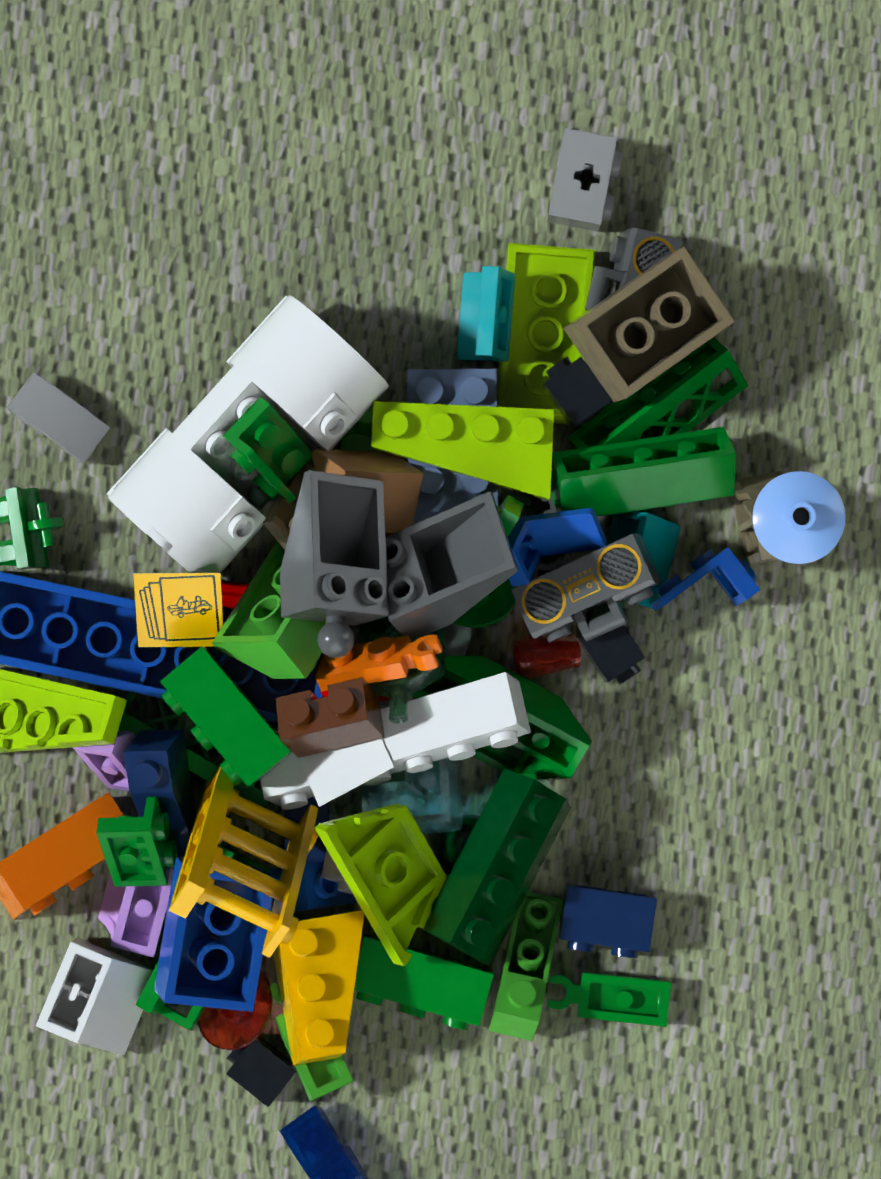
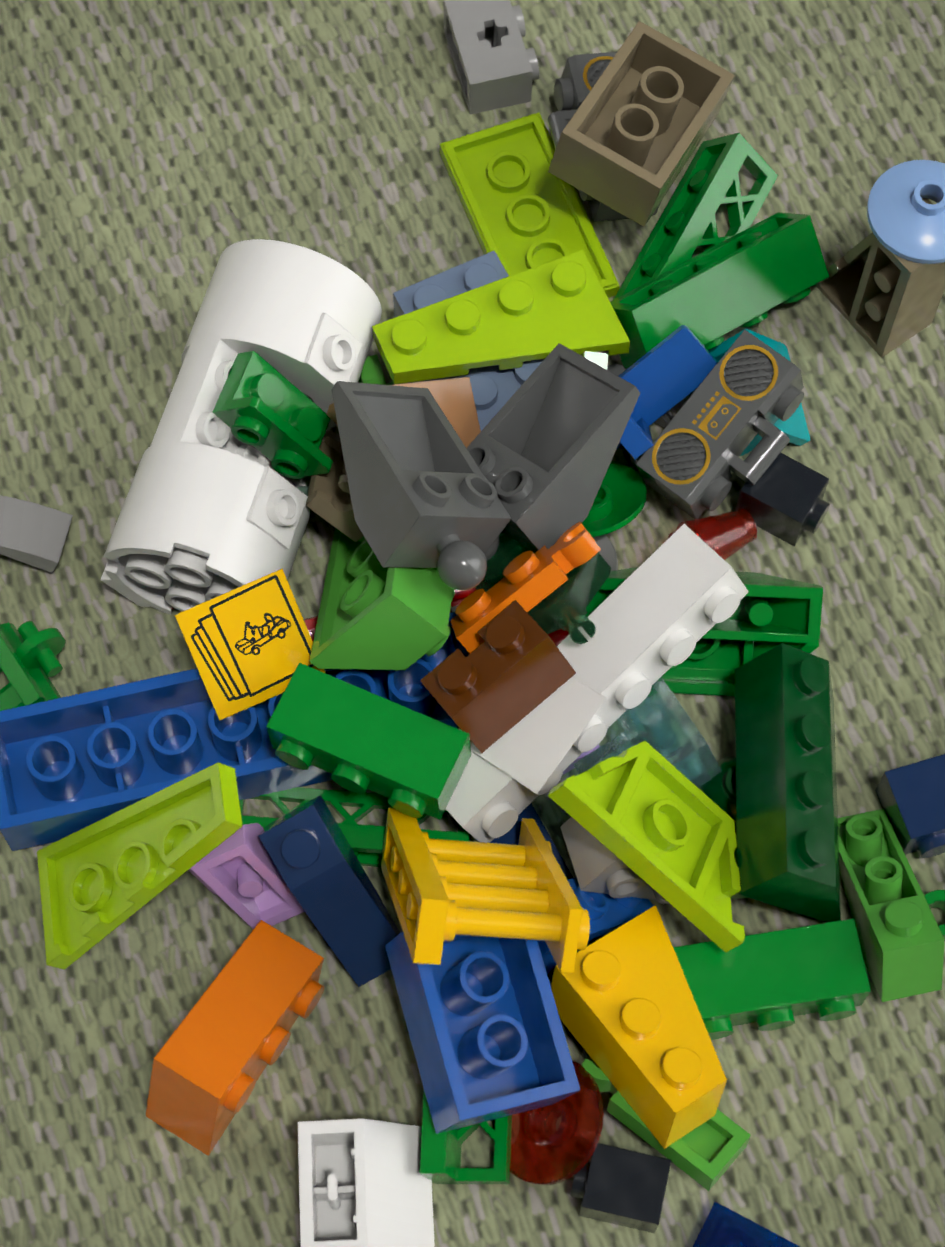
camera: 20 degrees left, 20 degrees down
green bracket [96,796,178,887] -> none
lavender slope [98,867,174,958] -> none
teal panel [457,266,515,362] -> none
black brick [543,357,612,430] -> none
blue bracket [650,547,760,612] -> none

